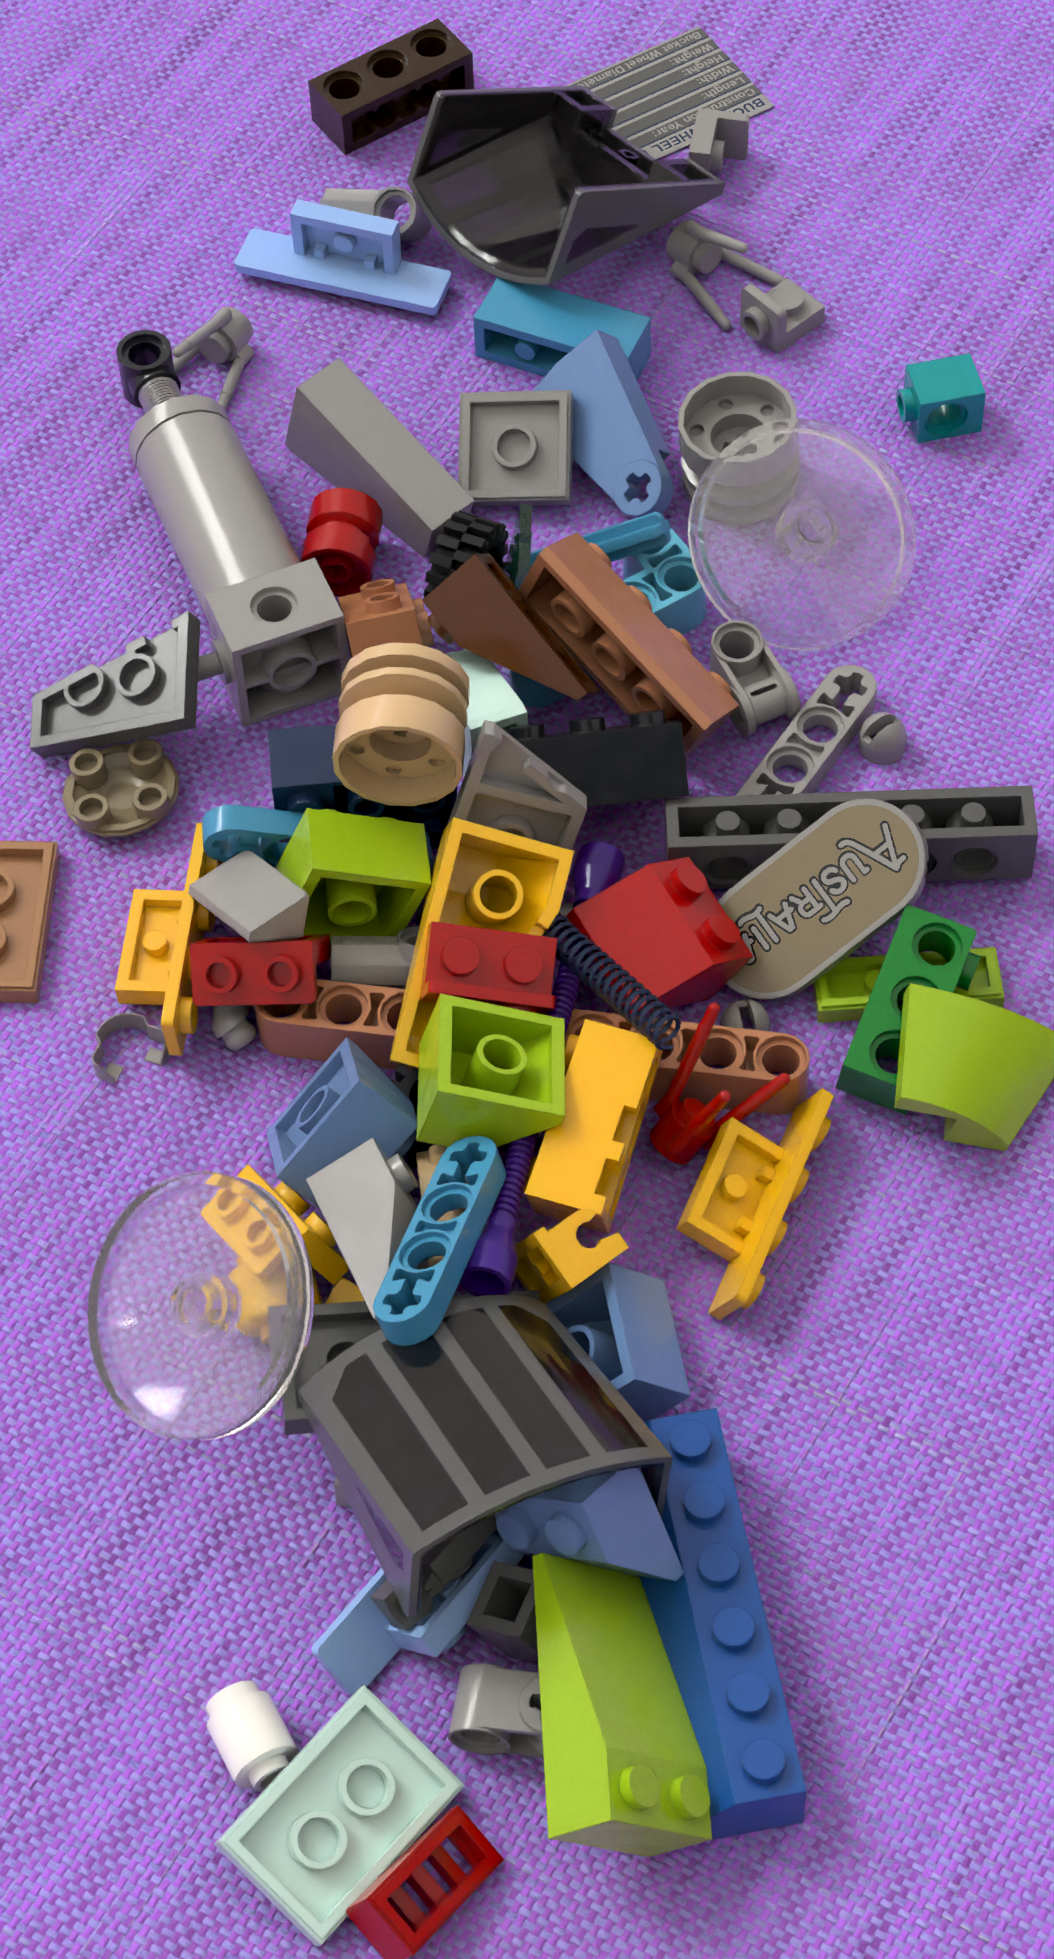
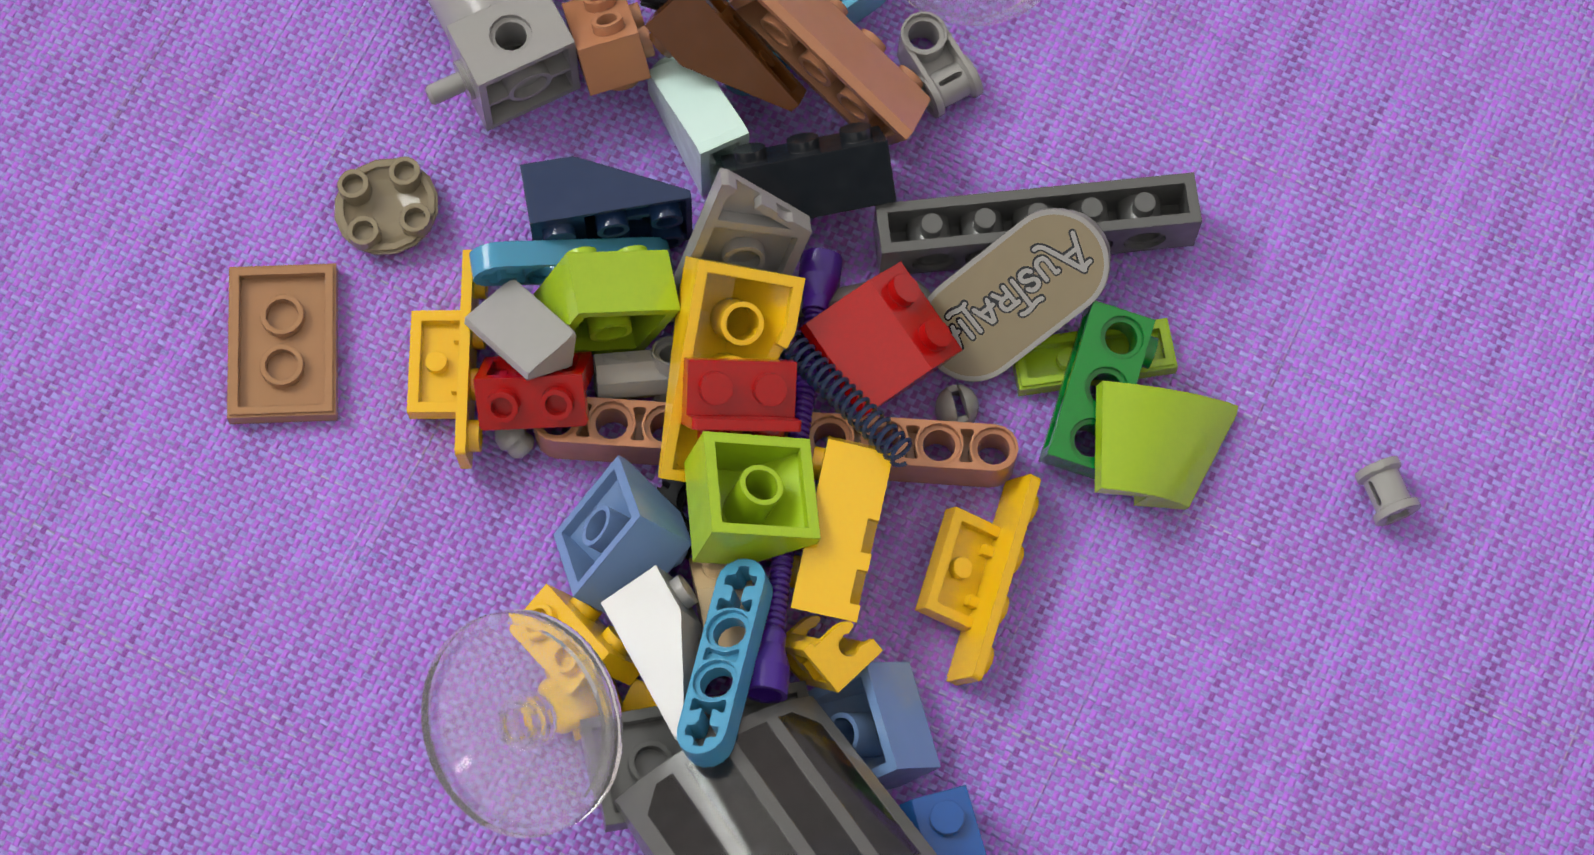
camera: 10 degrees left, 15 degrees up
wing [30,611,200,758] -> none
light grey piece [92,1013,169,1084] -> none
tan wheel [332,642,470,806] -> none
red plant [649,1002,791,1165] -> none
light grey beam [736,665,877,796] -> none
light grey hinge [858,712,907,765] -> none

